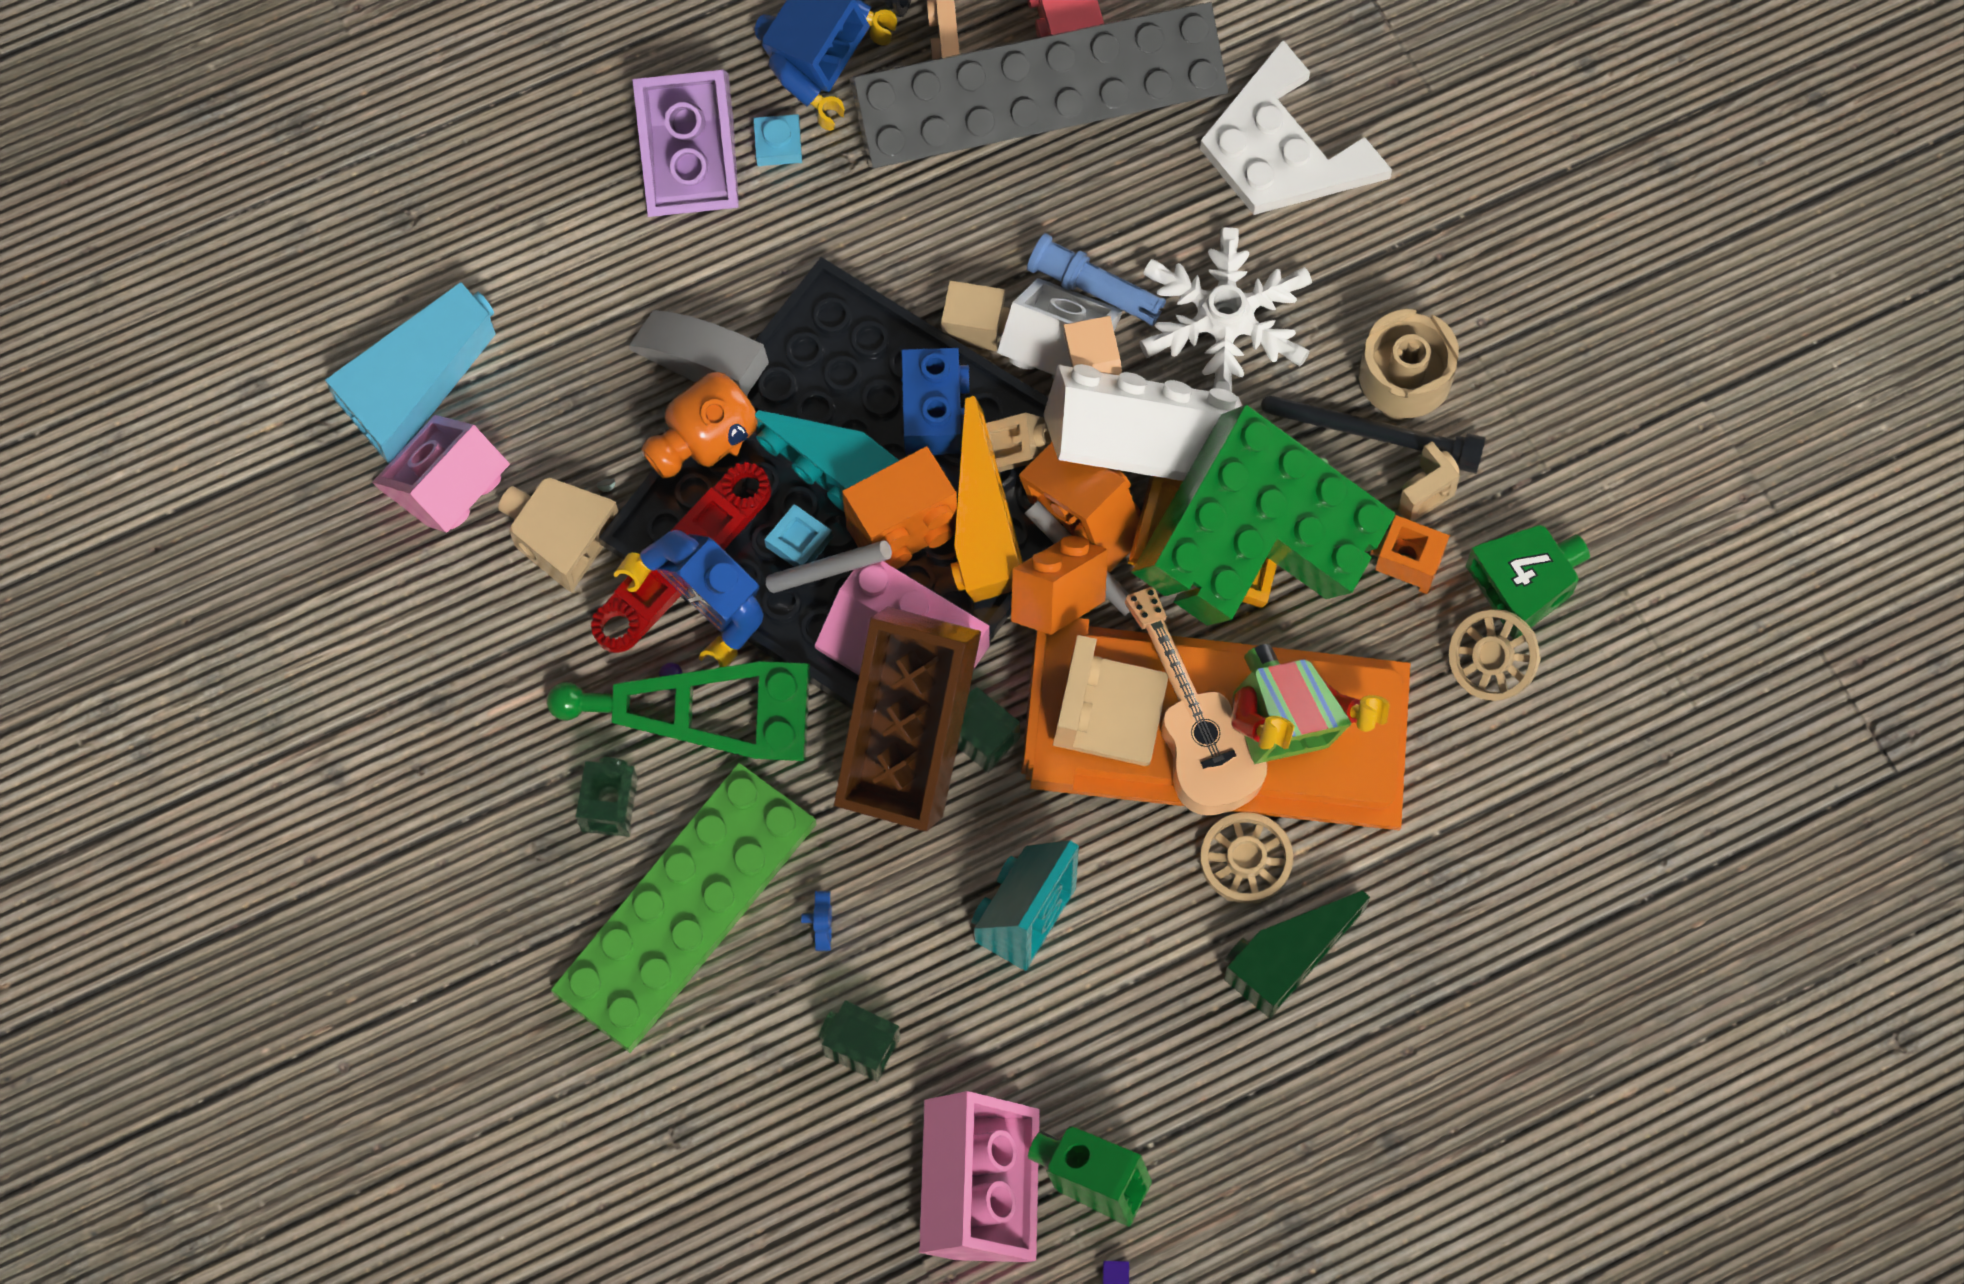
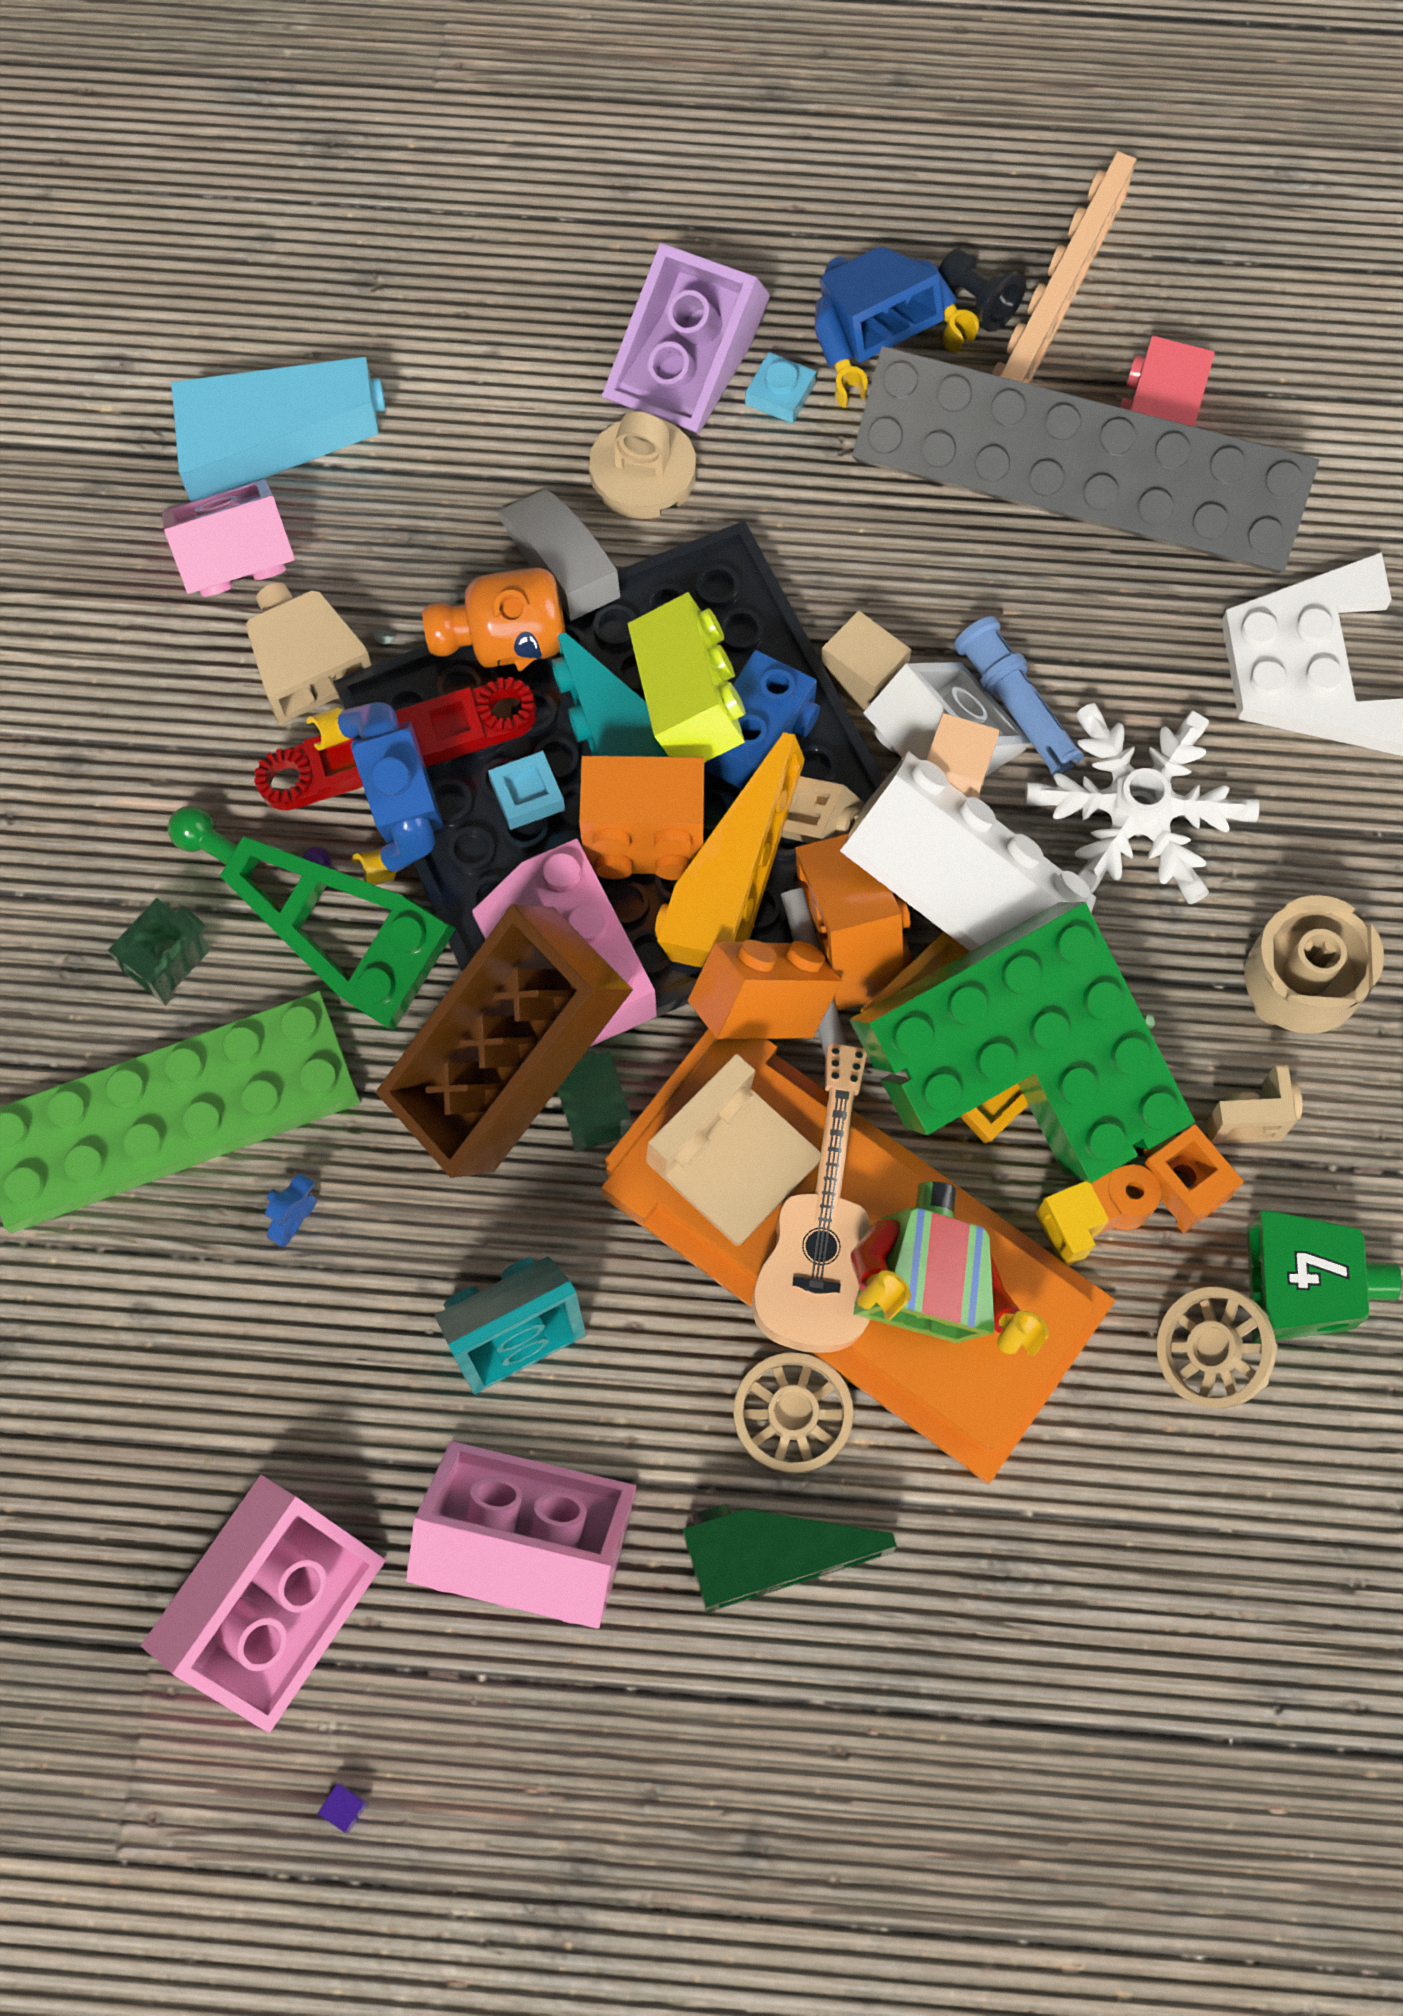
camera: 30 degrees right, 0 degrees up
light grey bar [766,540,892,593] -> none
clear green brick [819,1000,901,1082] -> none
green torso [1028,1126,1152,1228] -> none
black piece [1261,396,1486,474] -> none
none -> bright pink slope [406,1441,637,1629]
none -> tan tile [589,411,696,519]
none -> neon yellow brick [627,592,746,762]
none -> leg [1035,1164,1162,1266]

